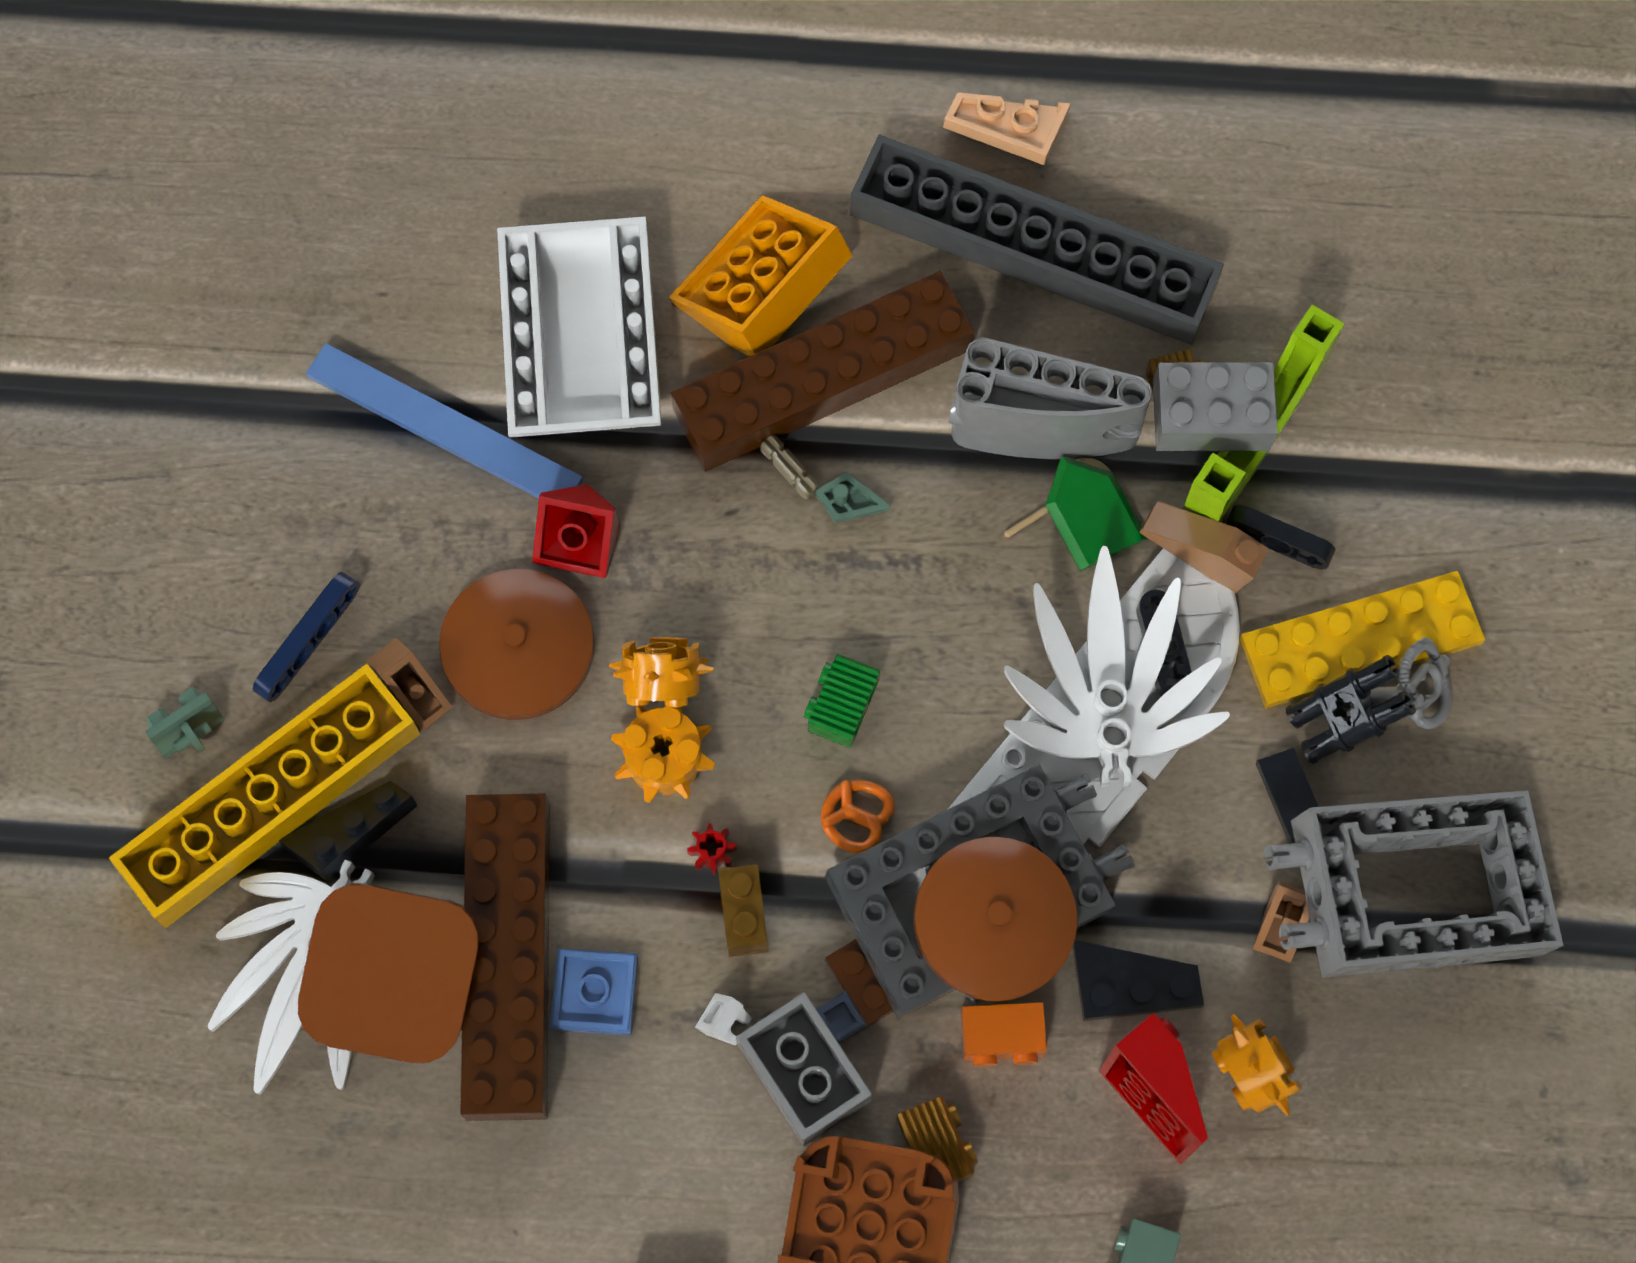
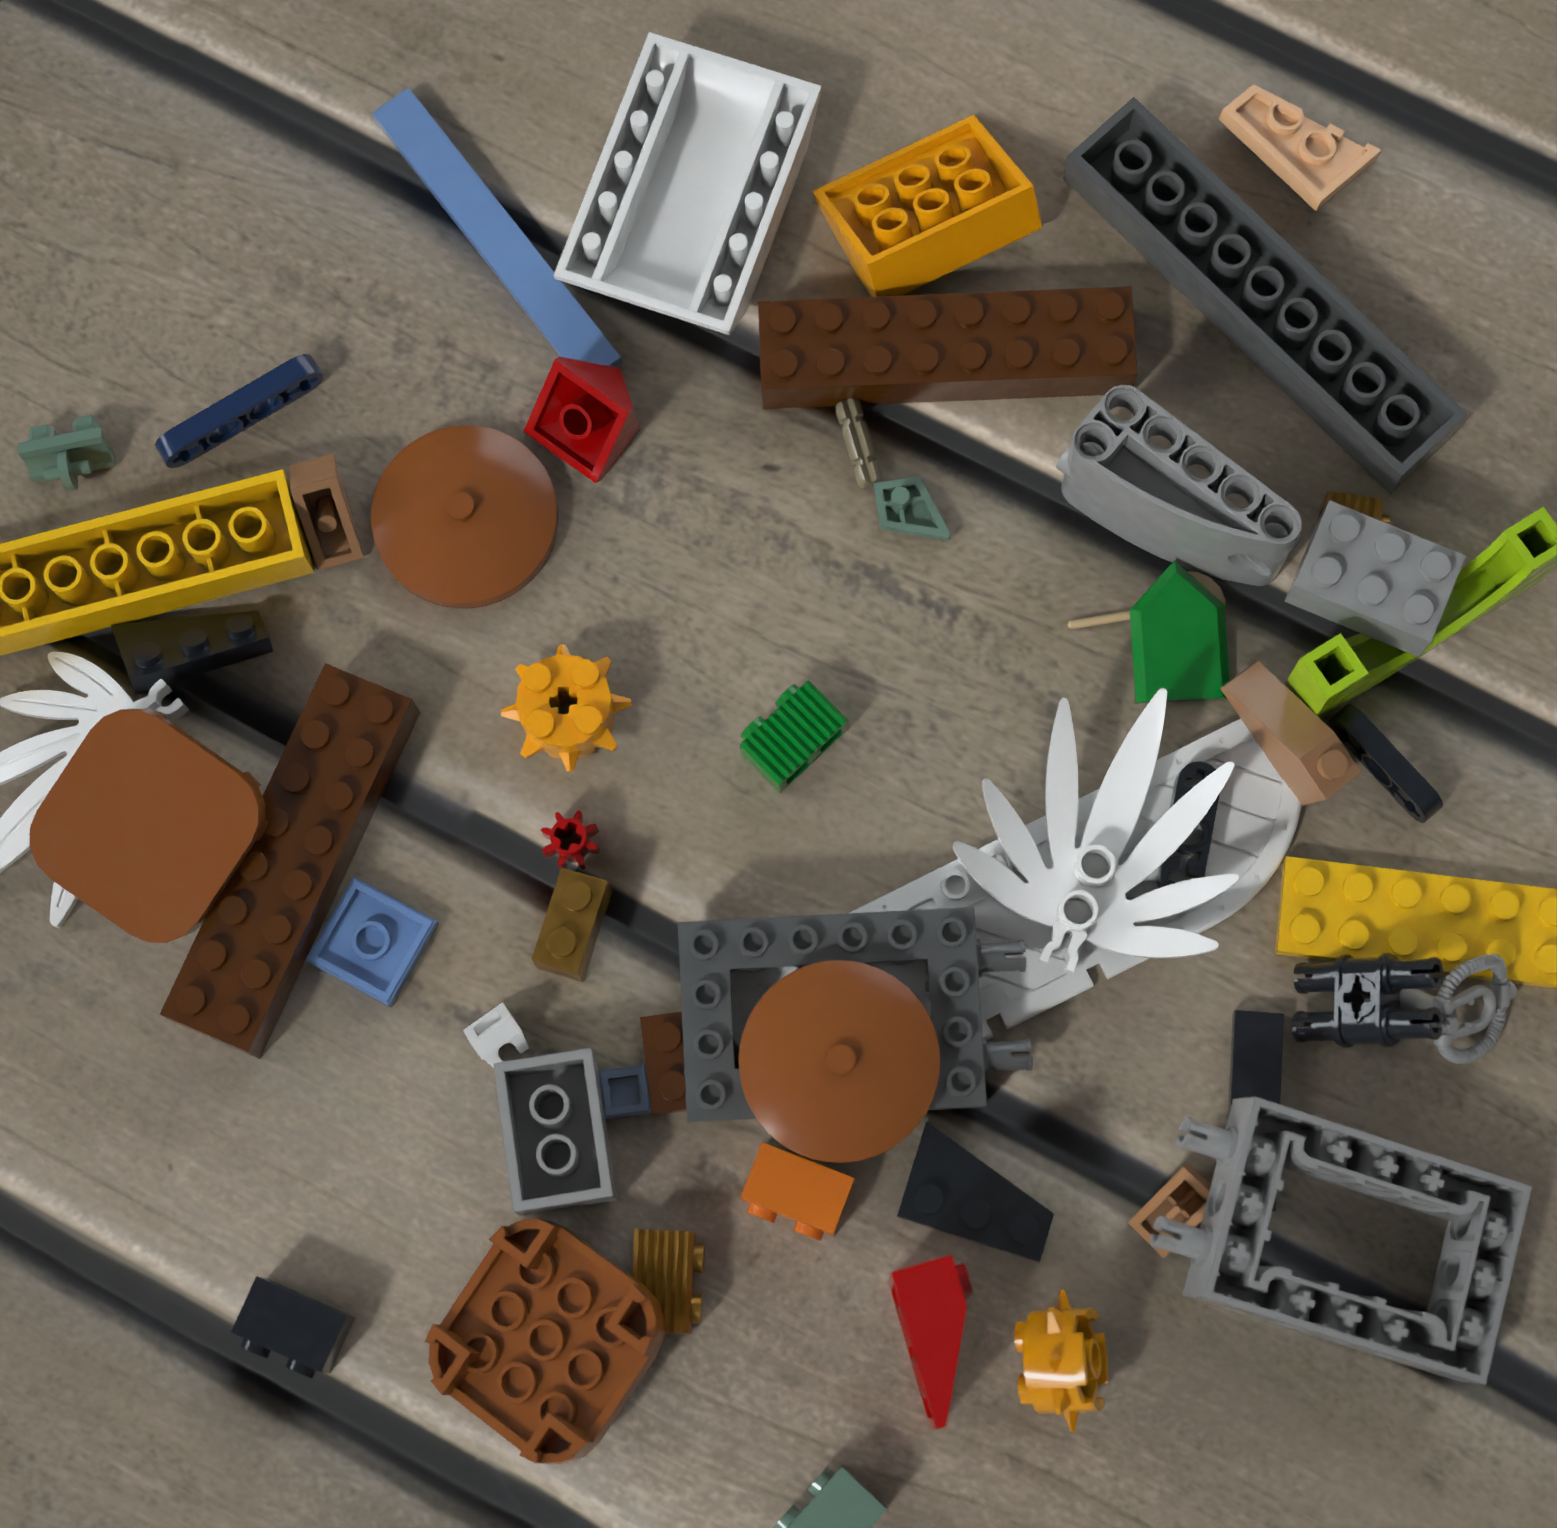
camera: 30 degrees right, 5 degrees up
light orange brick [609,637,714,707] -> none
orange piece [820,779,895,854] -> none

